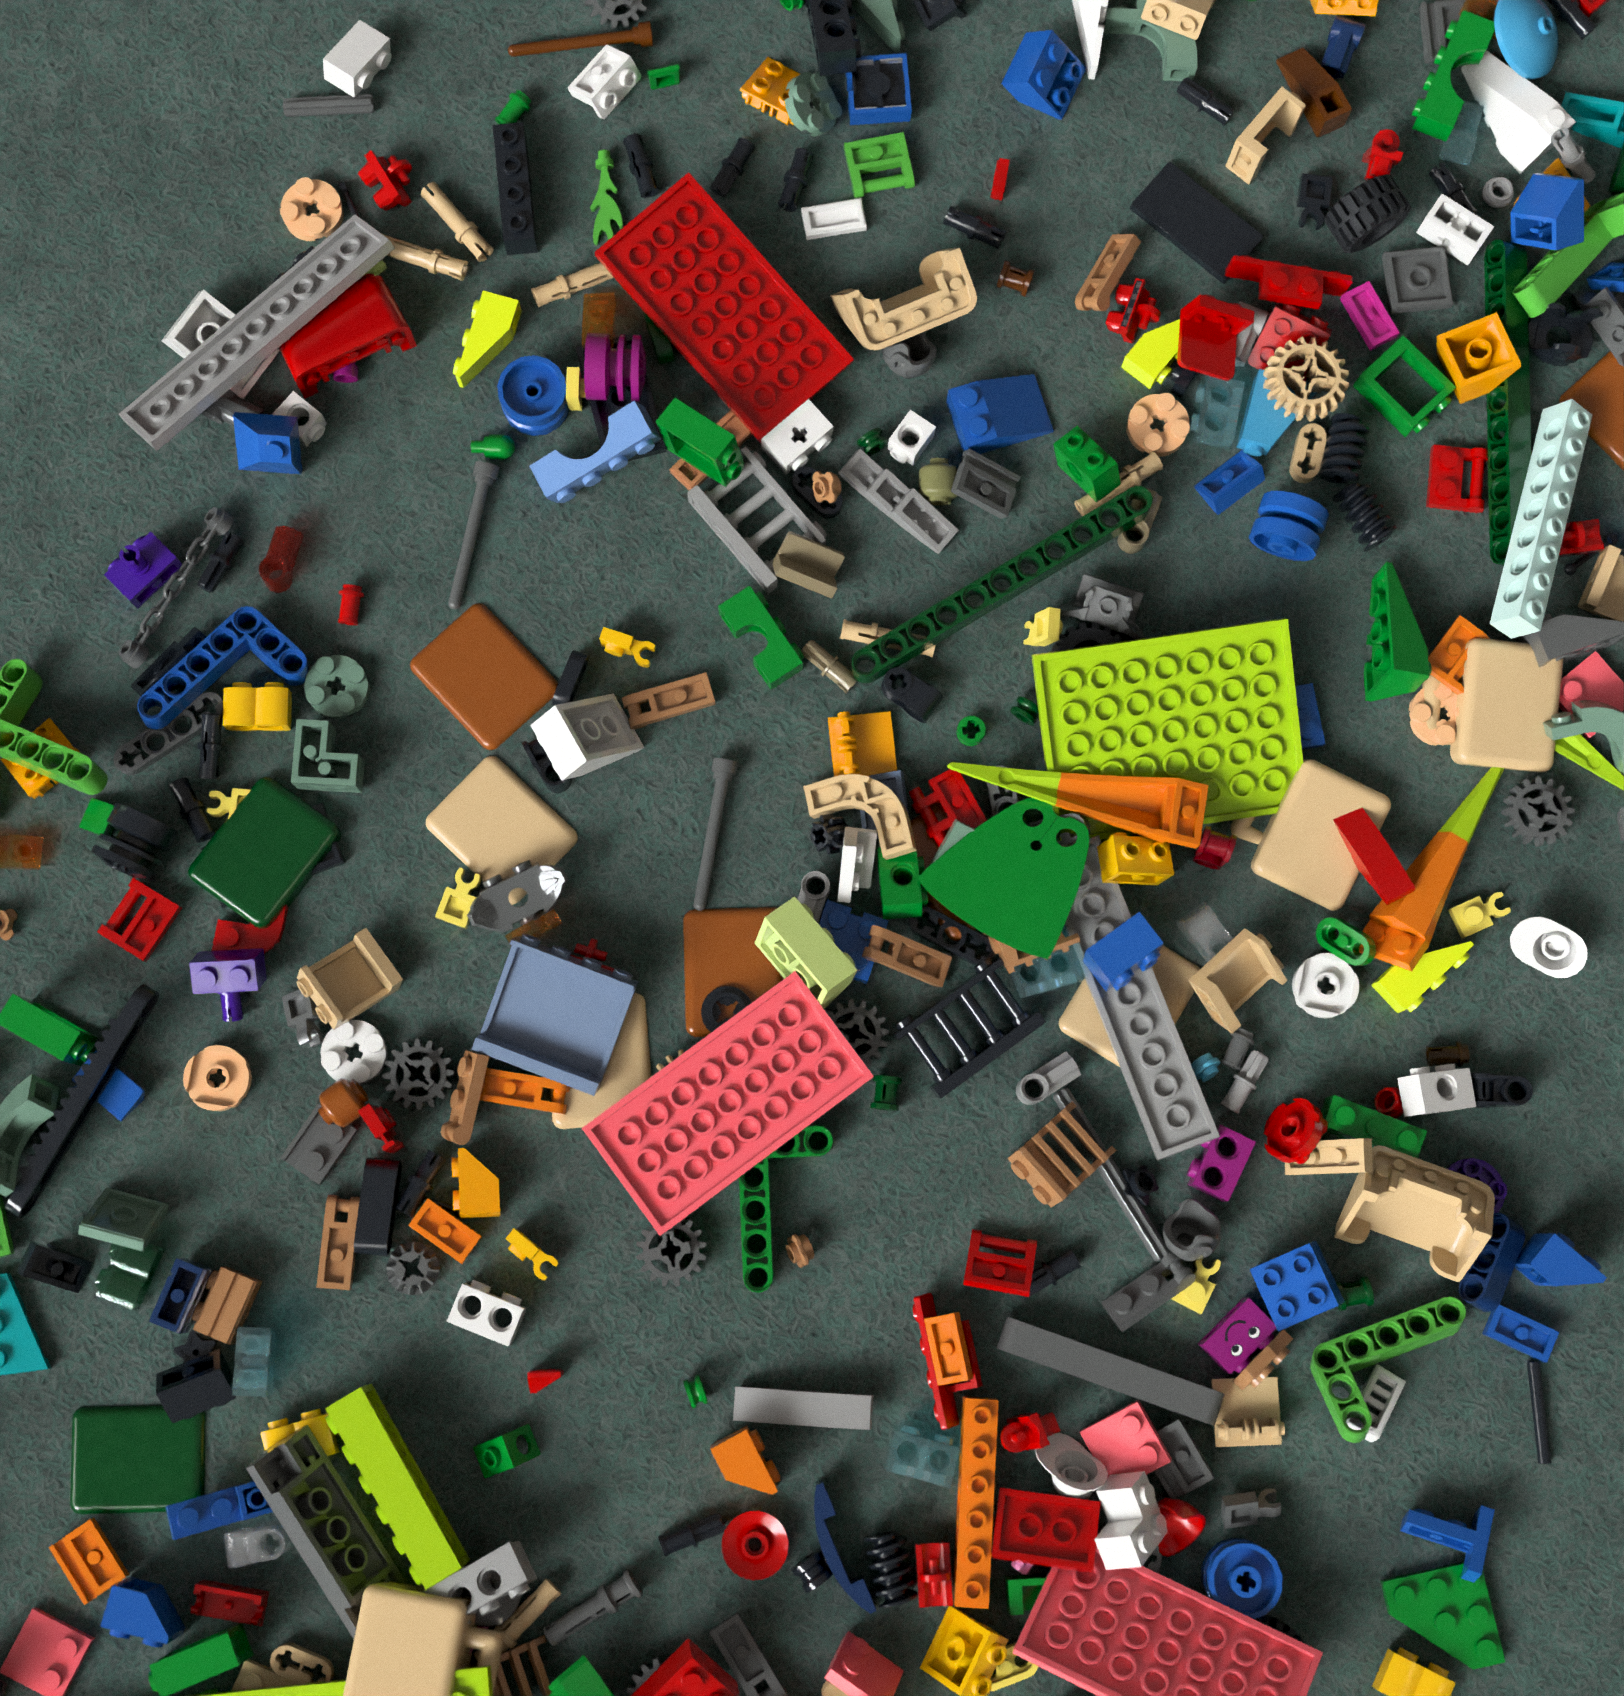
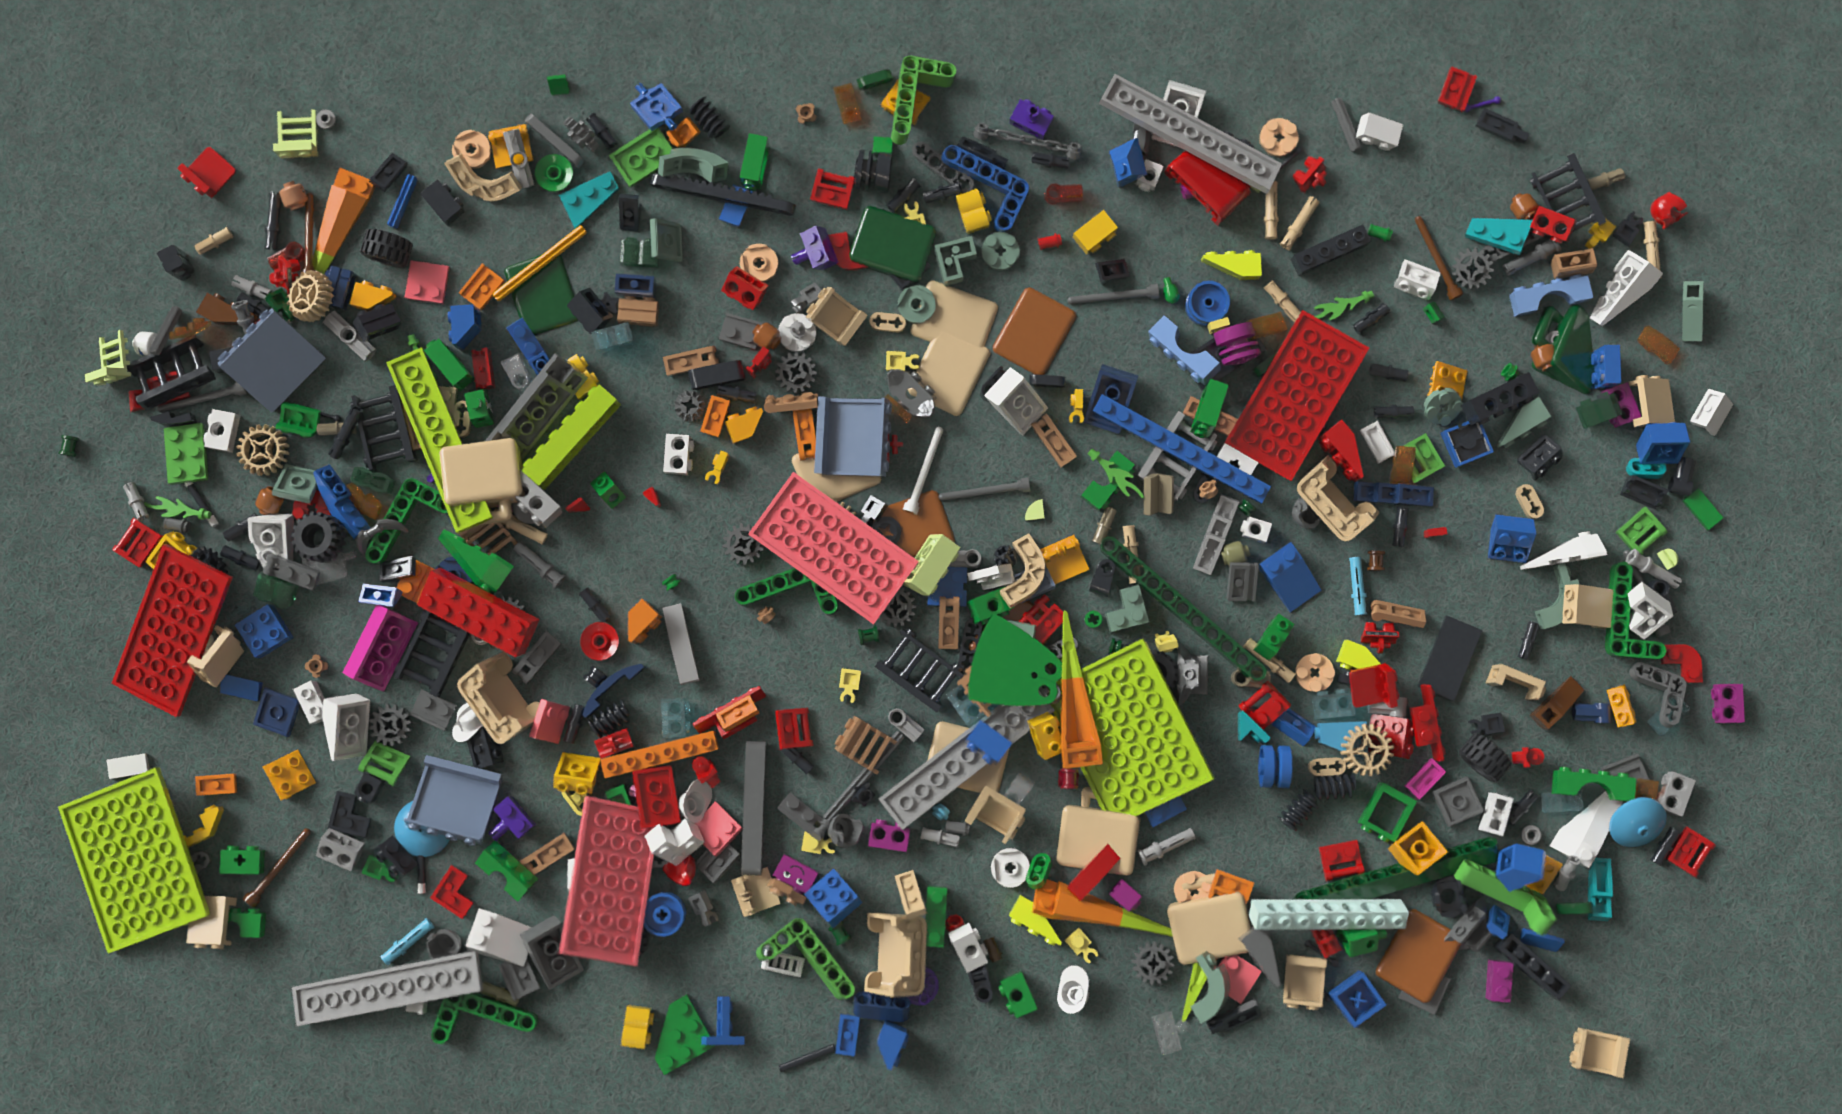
camera: 75 degrees right, 5 degrees up
red plate [1264,1098,1328,1164] -> none
green wedge [1364,562,1432,702] -> none
none -> green torso [464,389,495,428]
none -> light orange axle [493,226,587,301]
none -> black pin [563,704,585,744]
none -> red slope [565,497,590,513]
none -> red brick [721,266,769,310]
none -> light grey axle [790,321,805,339]
none -> light yellow plate [839,668,861,703]
none -> plate [860,496,888,527]
none -> tan beam [870,312,906,333]
none -> sand green plate [898,285,936,324]
none -> white piece [903,427,943,515]
none -> tan piece [910,280,998,347]
none -> green brick [998,971,1037,1018]
none -> yellowish green tile [1025,499,1044,521]
none -> yellow brick [1073,210,1118,255]
none -> dark blue slope [1083,364,1138,434]
none -> bright green piece [1088,448,1144,498]
none -> blue plate [1092,394,1271,504]
none -> black slope [1095,259,1130,285]
none -> sand green brick [1105,585,1149,633]
none -> magenta brick [1108,879,1142,911]
none -> light grey pin [1137,828,1196,866]
none -> teal slope [1238,711,1271,743]
none -> red plate [1239,681,1291,730]
none -> red slope [1318,419,1364,482]
none -> green torso [1337,929,1386,957]
none -> medium azure pin [1349,557,1367,616]
none -> dark blue slope [1353,481,1434,507]
none -> clear orange slope [1390,446,1416,485]
none -> tan beam [1516,484,1544,519]

